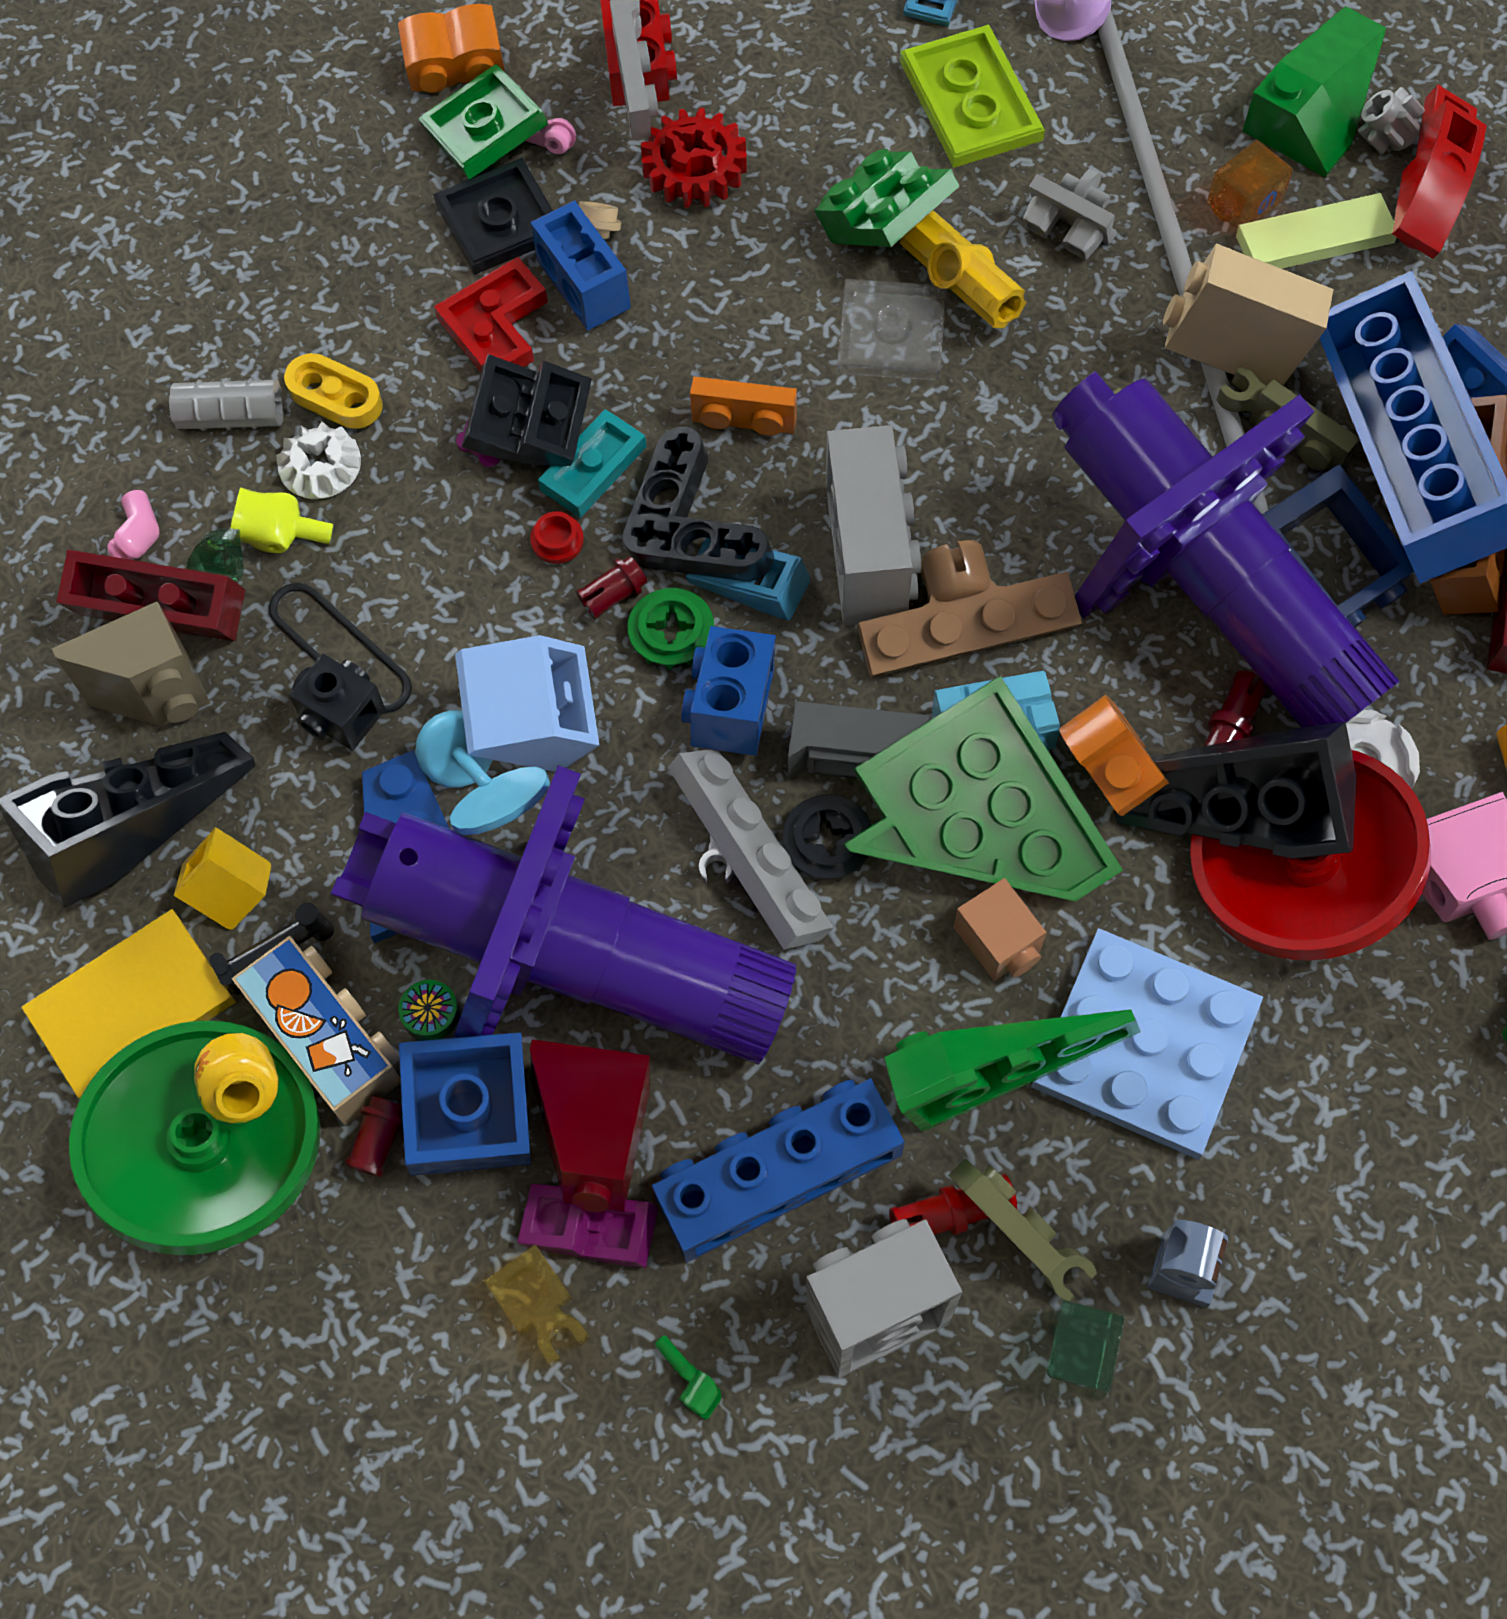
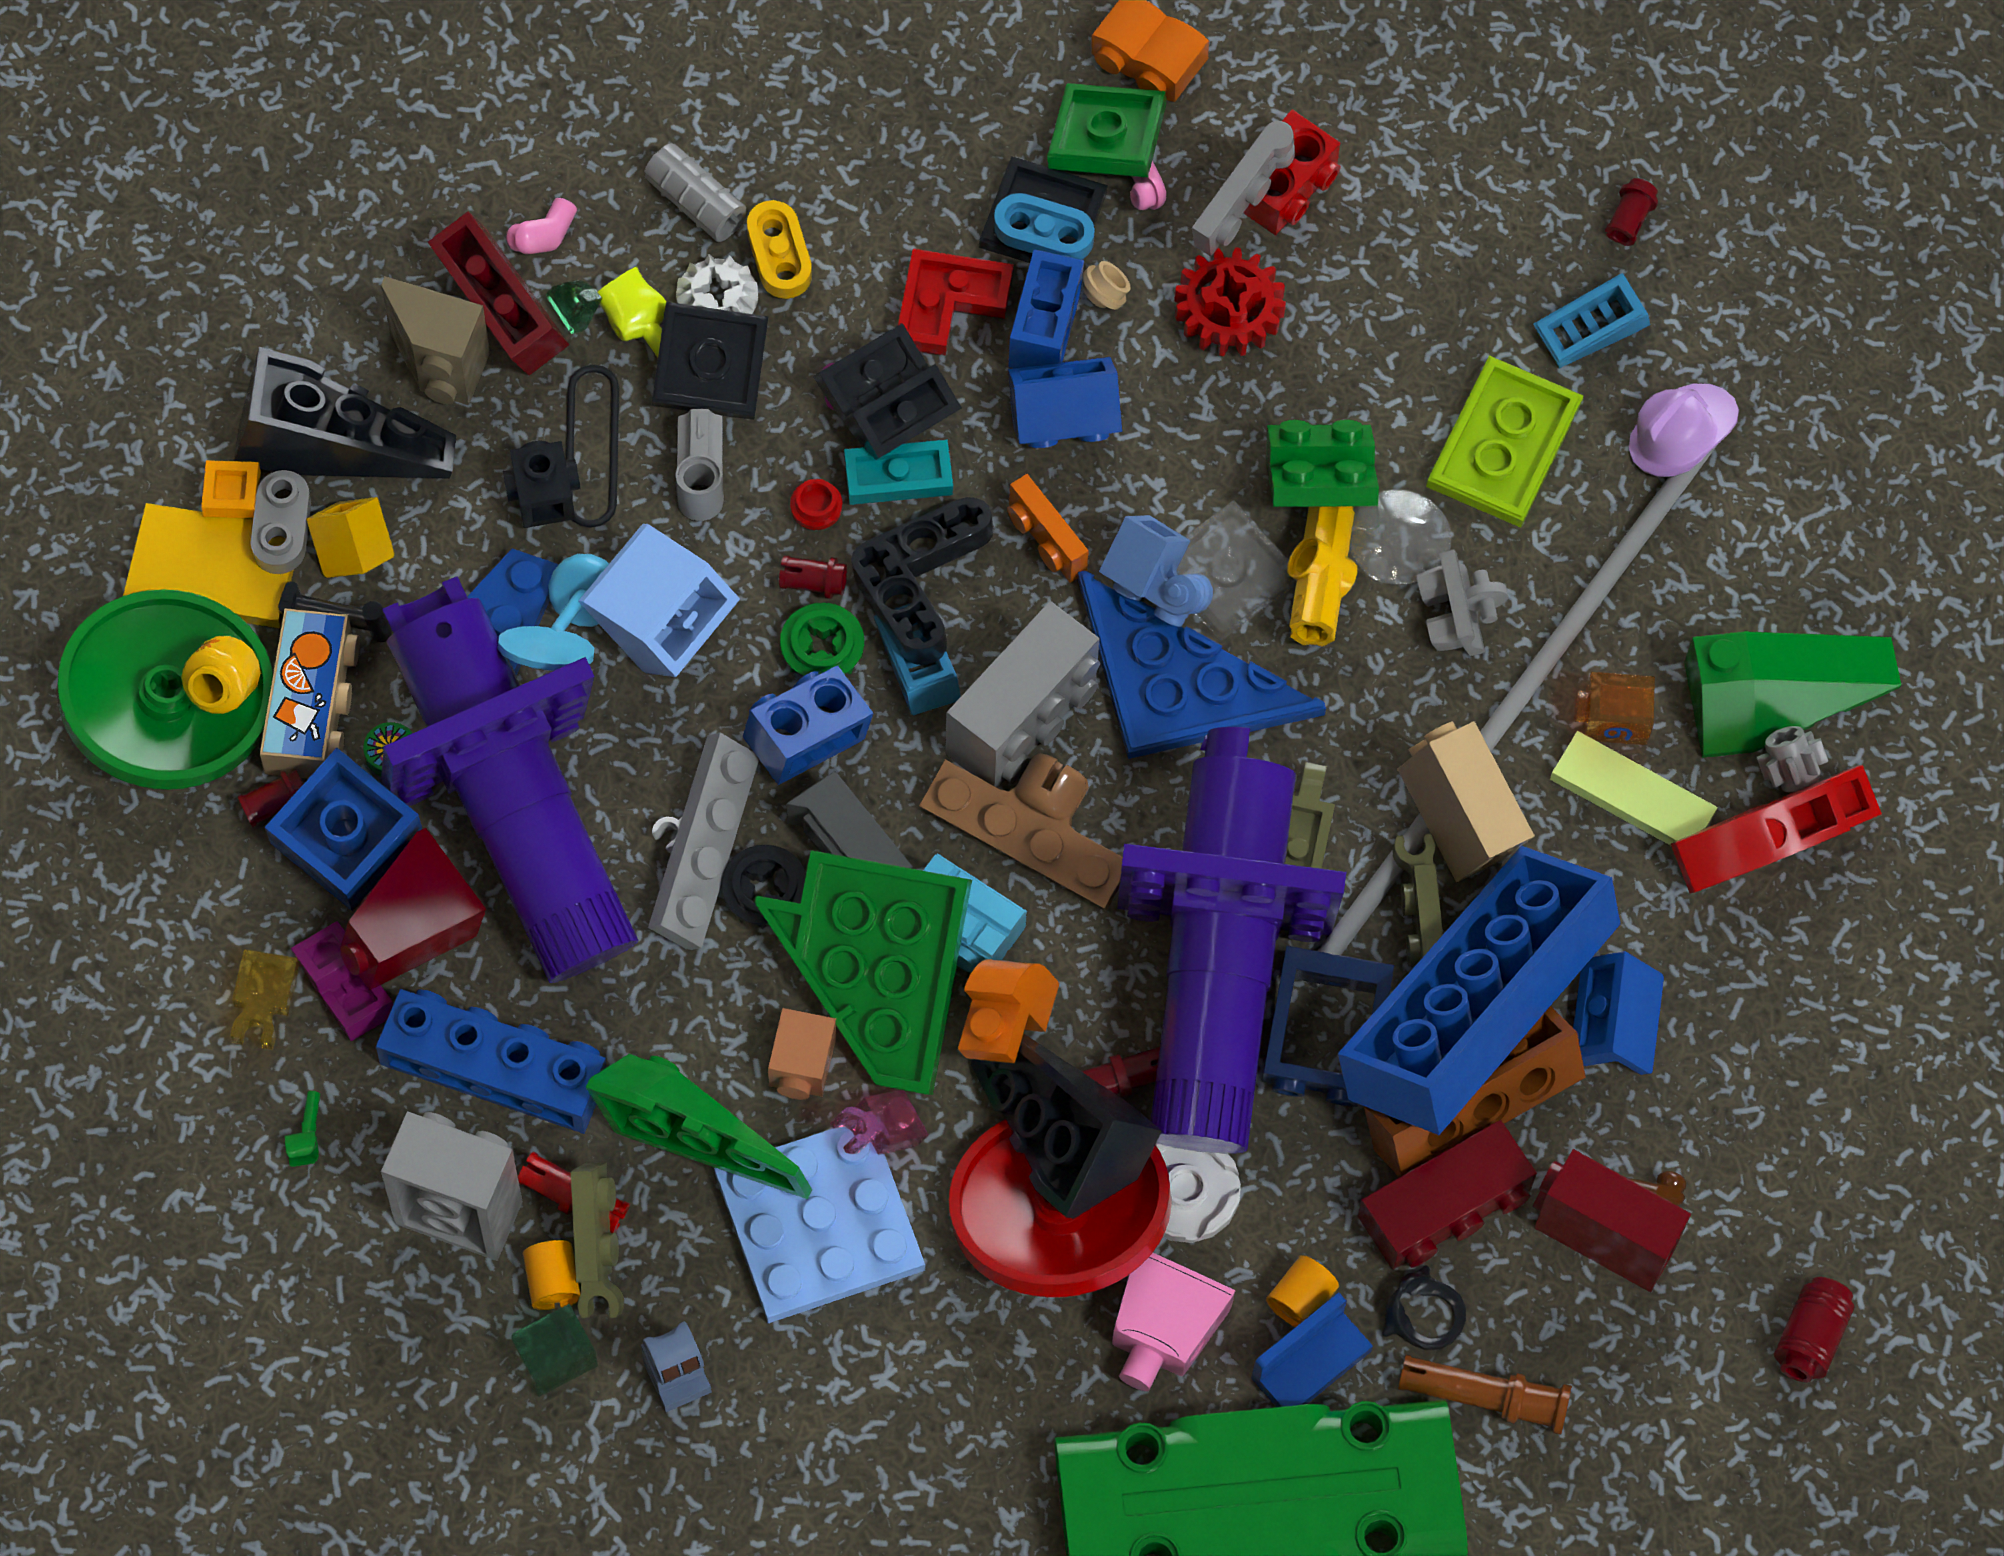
camera: 40 degrees right, 0 degrees up
none -> light orange tile [201,460,261,519]
none -> light grey plate [251,470,311,574]
none -> light orange beam [523,1240,581,1310]
none -> black plate [651,302,769,420]
none -> light grey piece [675,409,724,521]
none -> clear pink plate [830,1090,929,1155]
none -> dark azure plate [994,193,1094,260]
none -> blue brick [1008,357,1122,448]
none -> blue tile [1077,571,1326,759]
none -> medium blue brick [1099,515,1213,627]
none -> clear dish [1349,490,1451,585]

